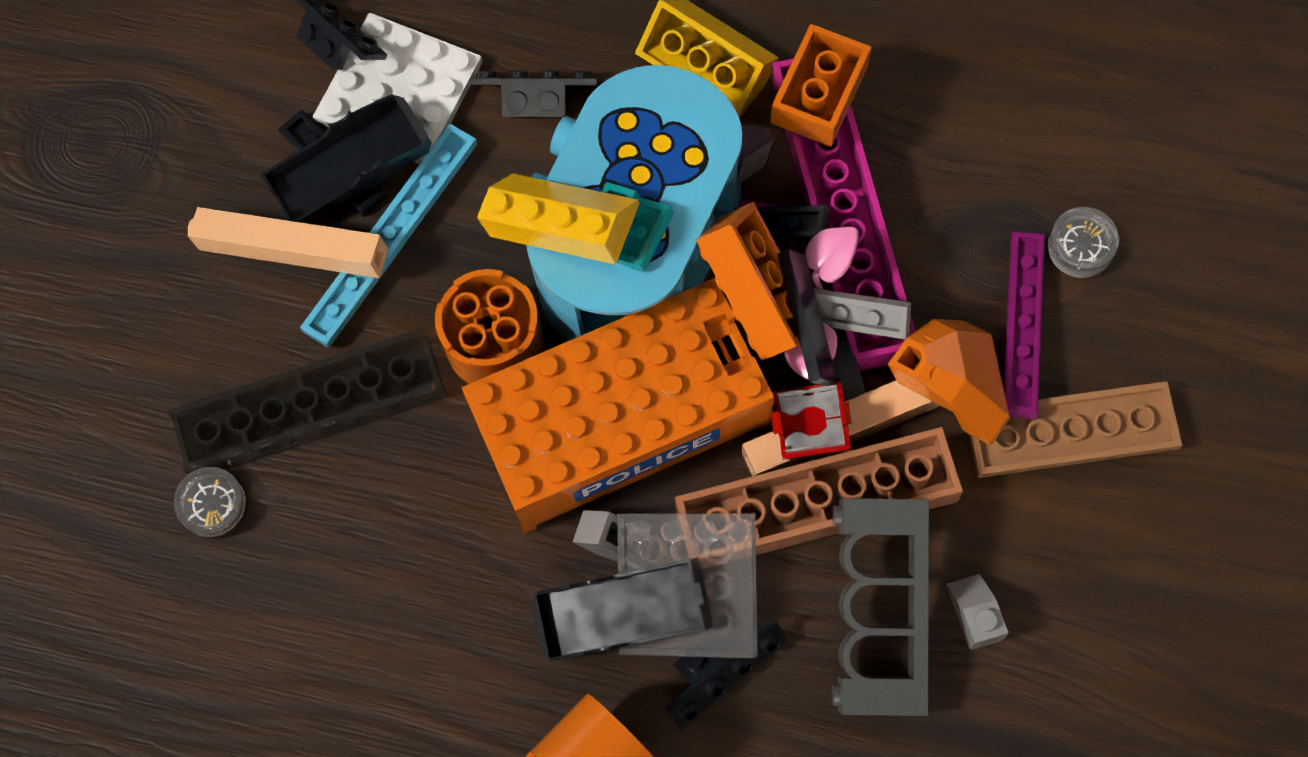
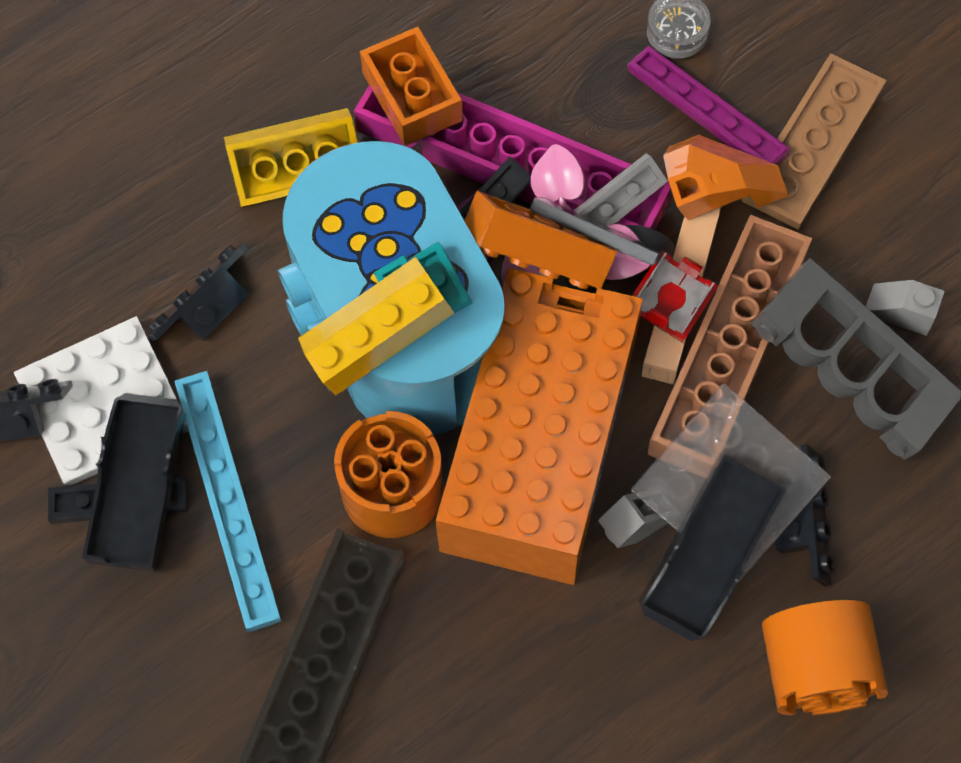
camera: 55 degrees left, 5 degrees down
light nougat brick [188,207,389,278] -> none

